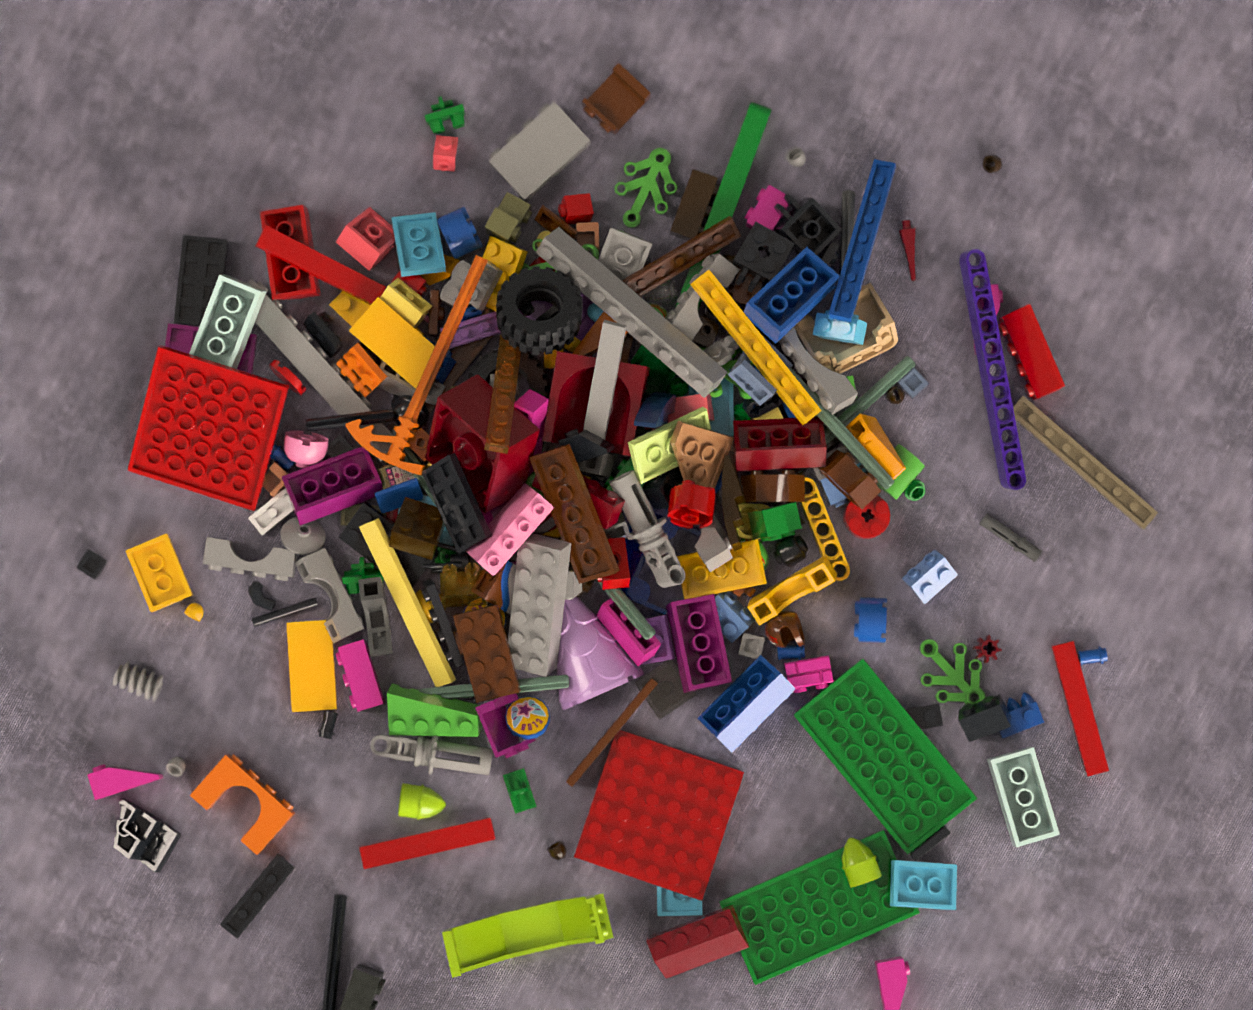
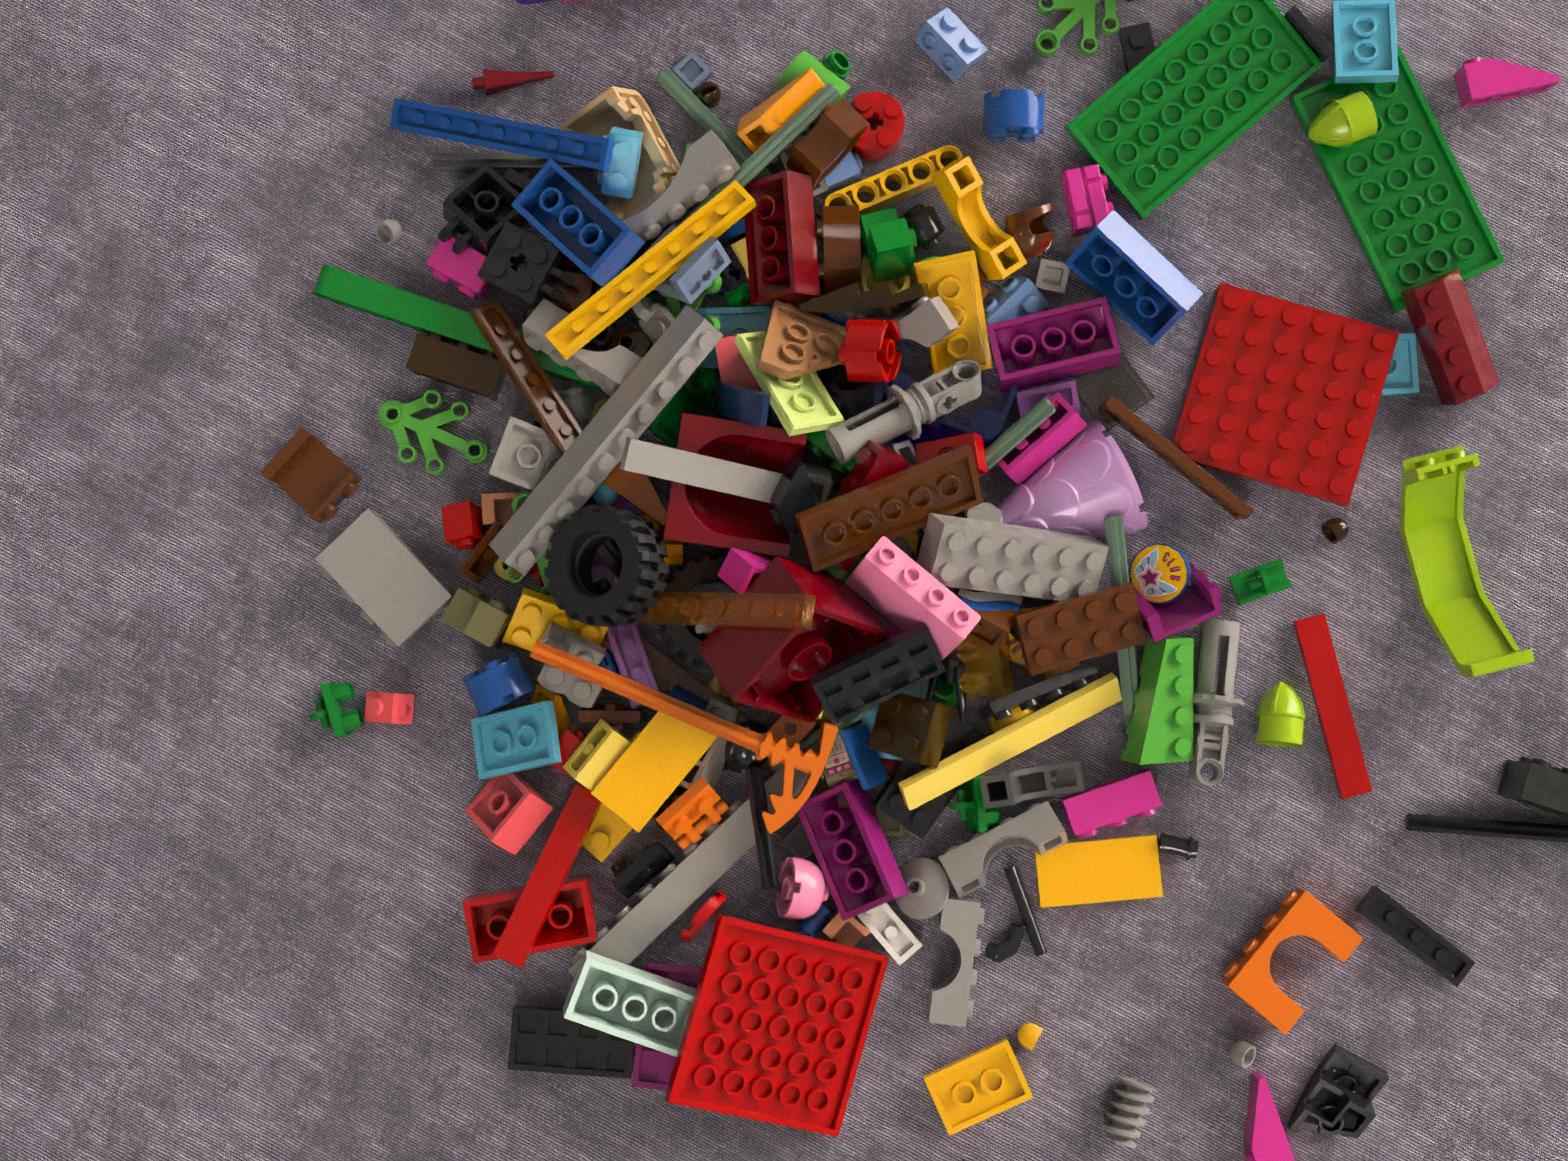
camera: 85 degrees left, 0 degrees up
blue pin [778,645,805,660] -> none

